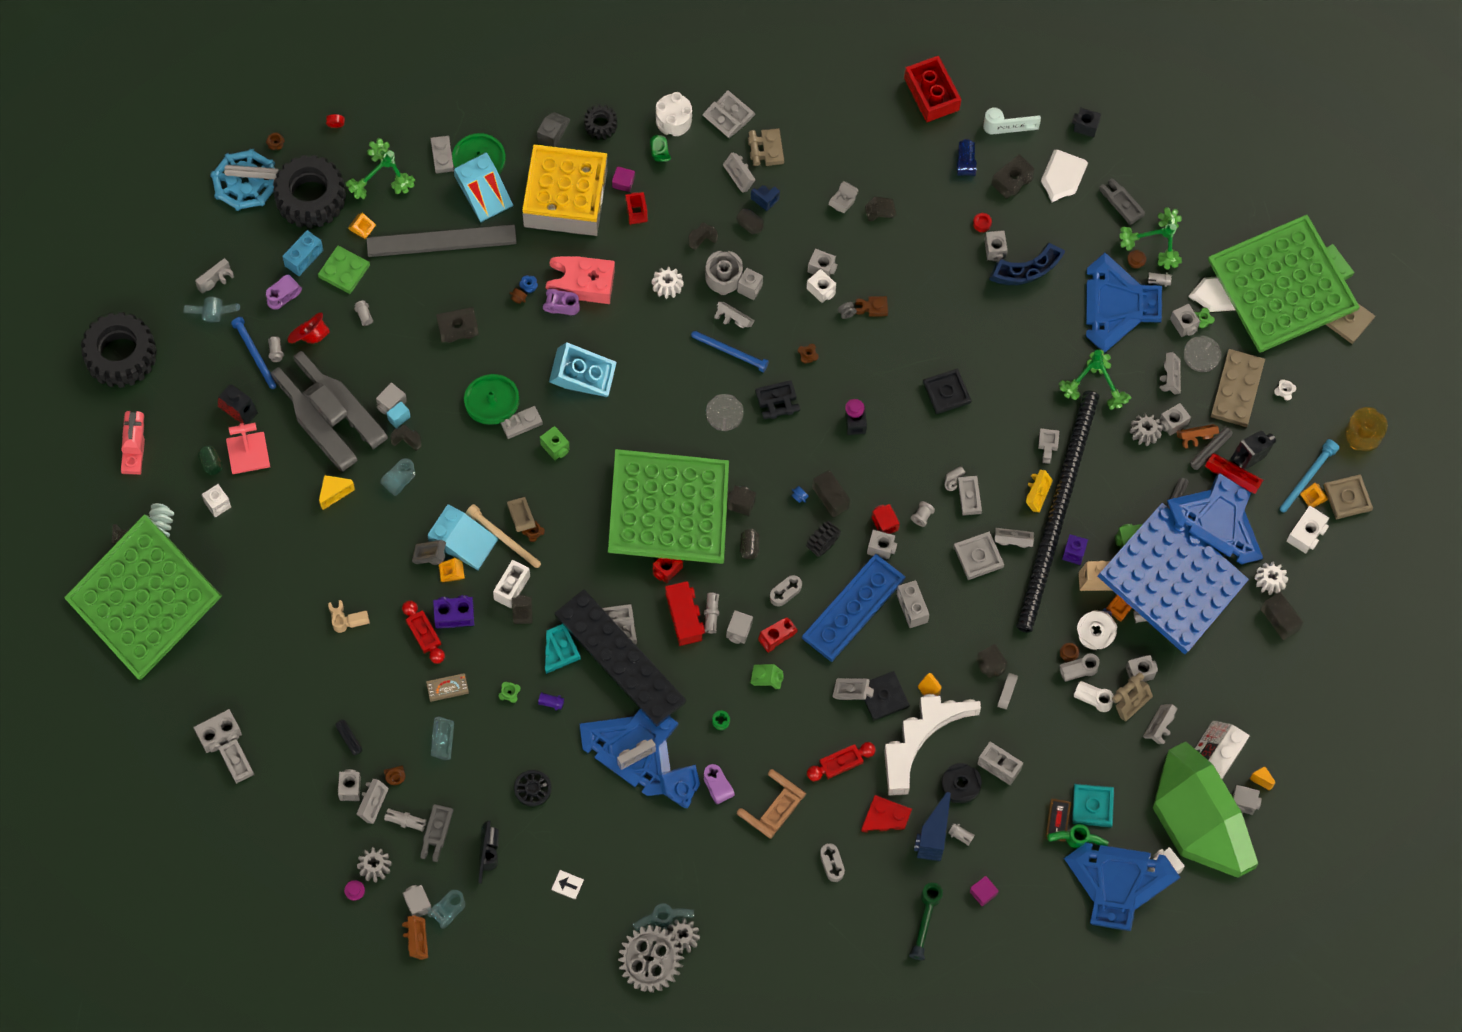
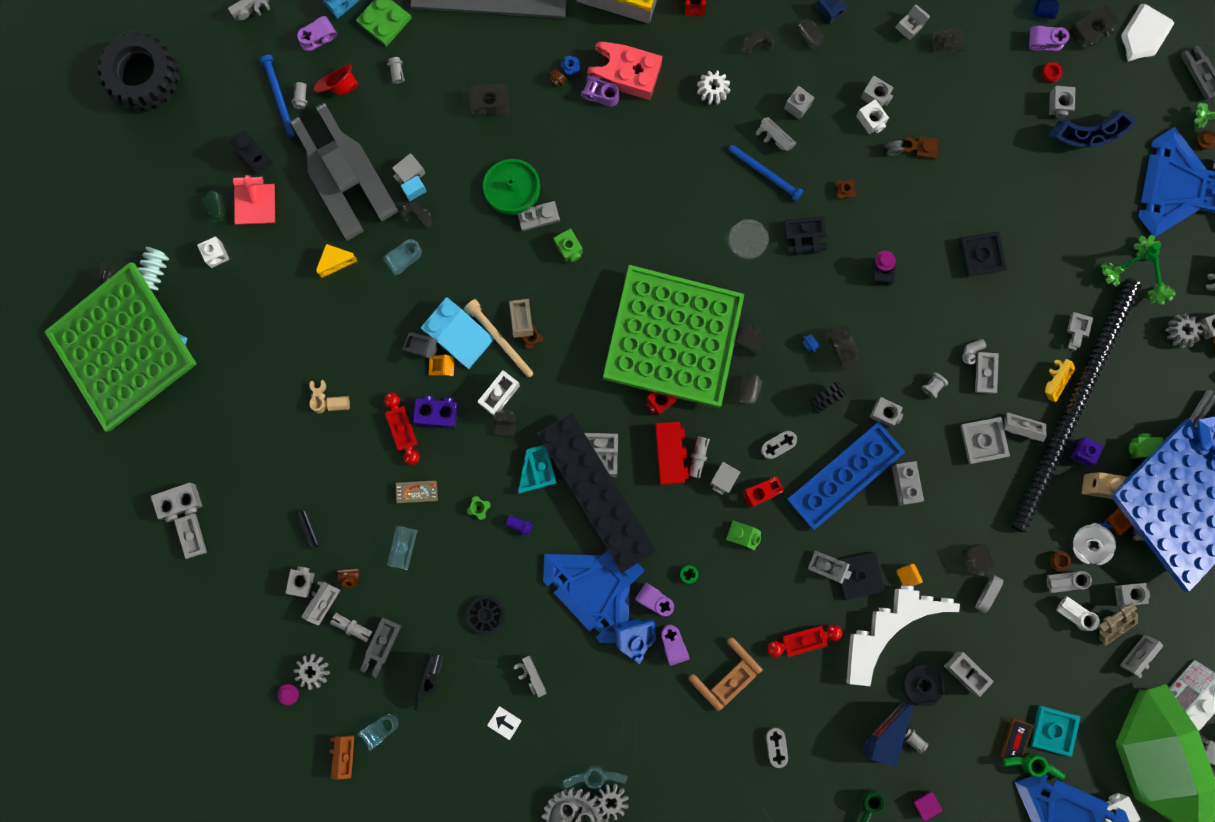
camera: 10 degrees right, 15 degrees up
coral plate [121,411,145,475] -> none
clear light blue piece [184,297,240,322] -> none
light grey brick [403,885,432,917] -> none
medium azure slope [549,342,617,397] -> none
light grey plate [617,739,656,770] -> none
light grey brick [705,251,743,295] -> none
red wing [861,795,912,832] -> none
red brick [871,504,900,534] -> none
none -> light grey plate [514,655,547,697]
none -> medium lavender piece [635,582,674,617]
none -> medium lavender piece [1029,26,1069,52]

